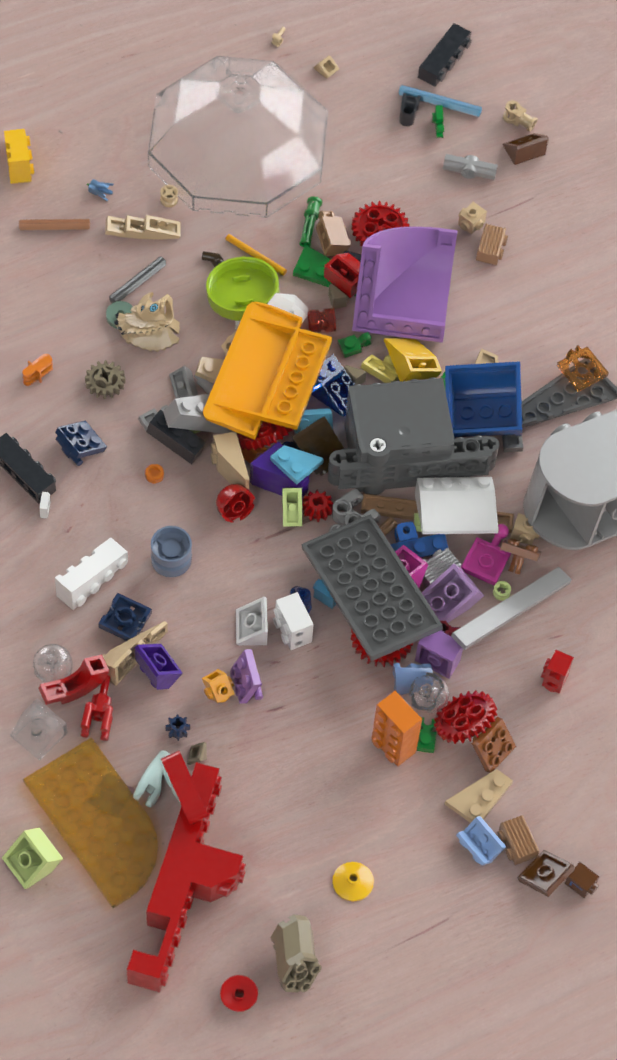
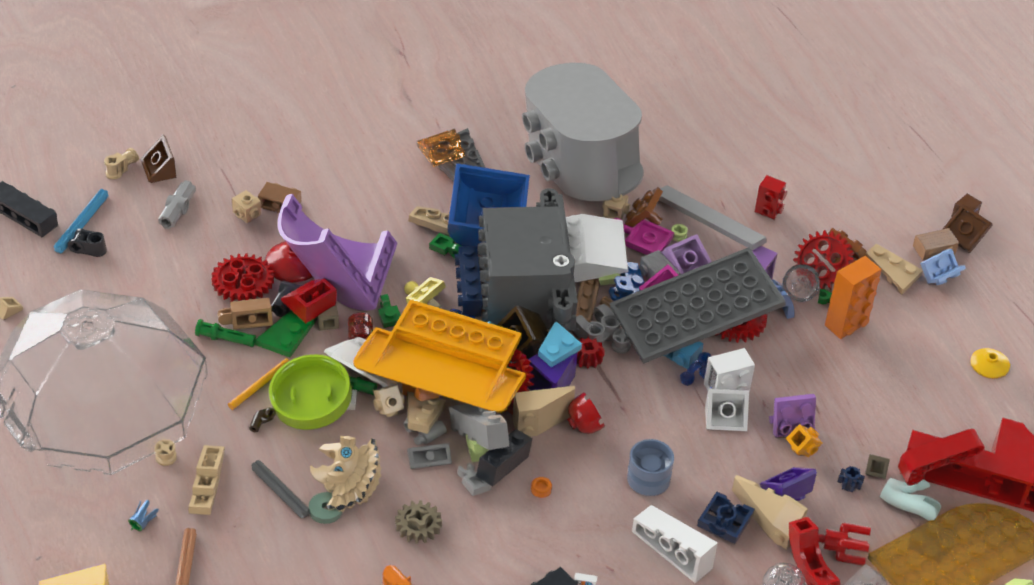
camera: 85 degrees left, 15 degrees down
dark blue plate [55,420,107,466] -> none
yellowish green slope [282,488,302,527] -> none
yellow slope [384,338,442,382] -> none
green plate [432,106,444,138] -> none

